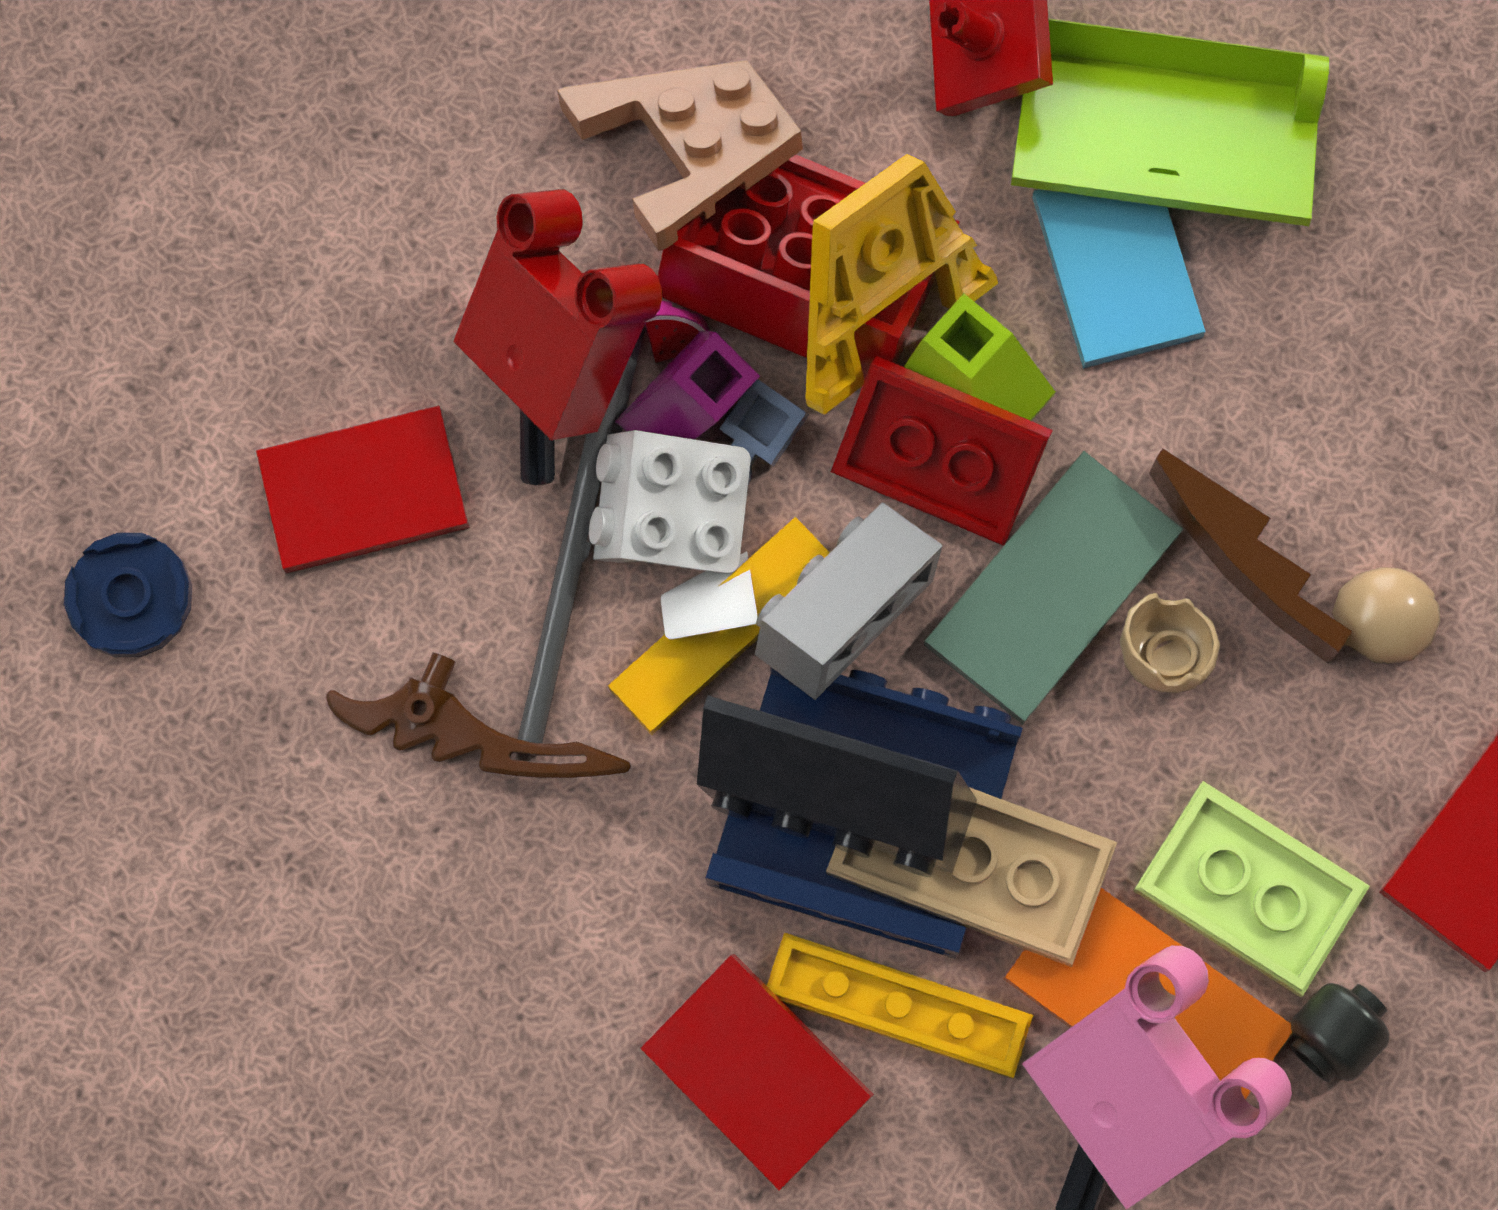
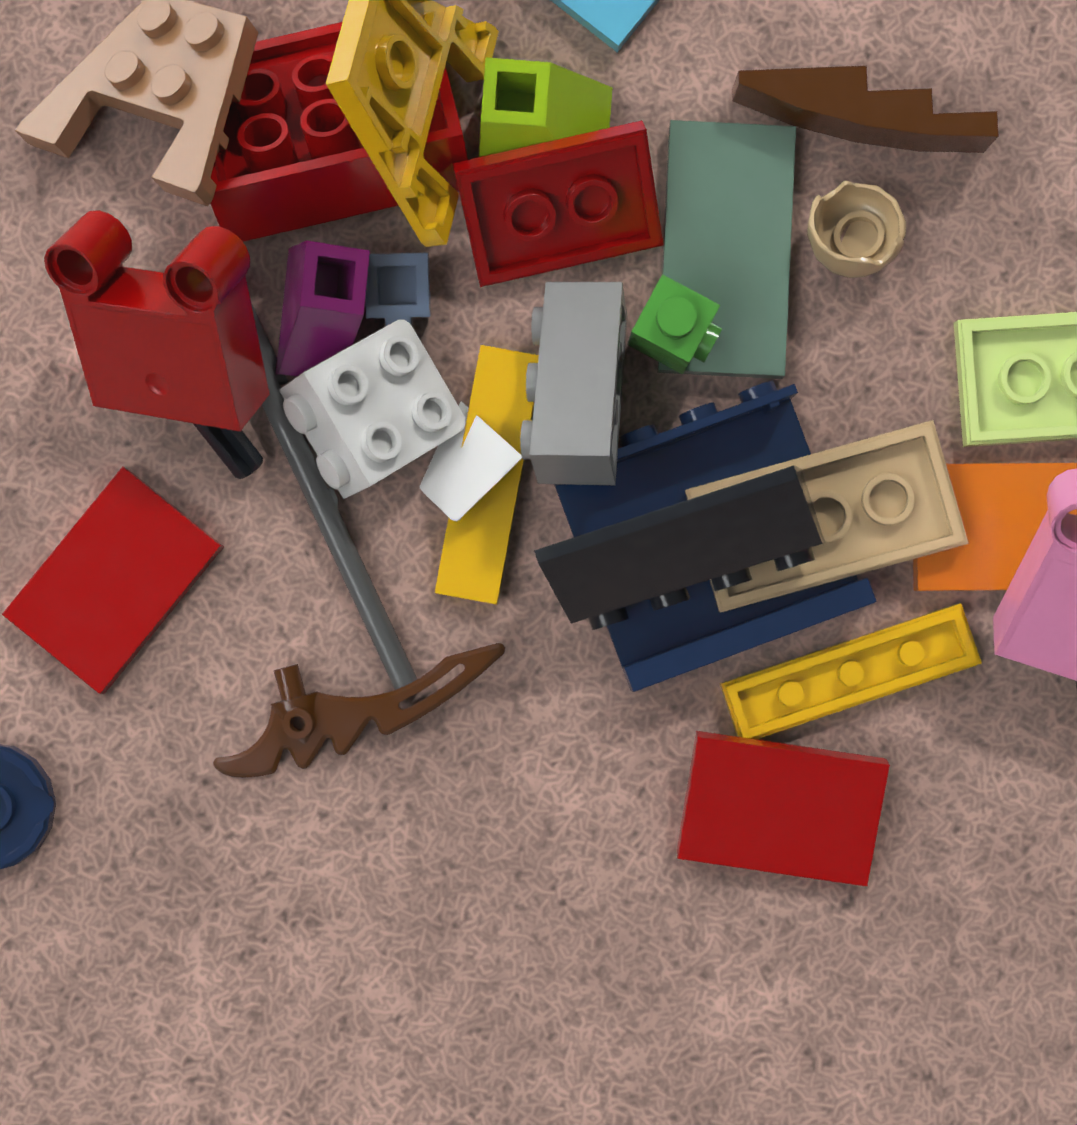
camera: 40 degrees left, 10 degrees up
red tile [645,301,710,363] -> none
tan hair [1332,567,1440,664] -> none
none -> bright green brick [627,274,723,375]

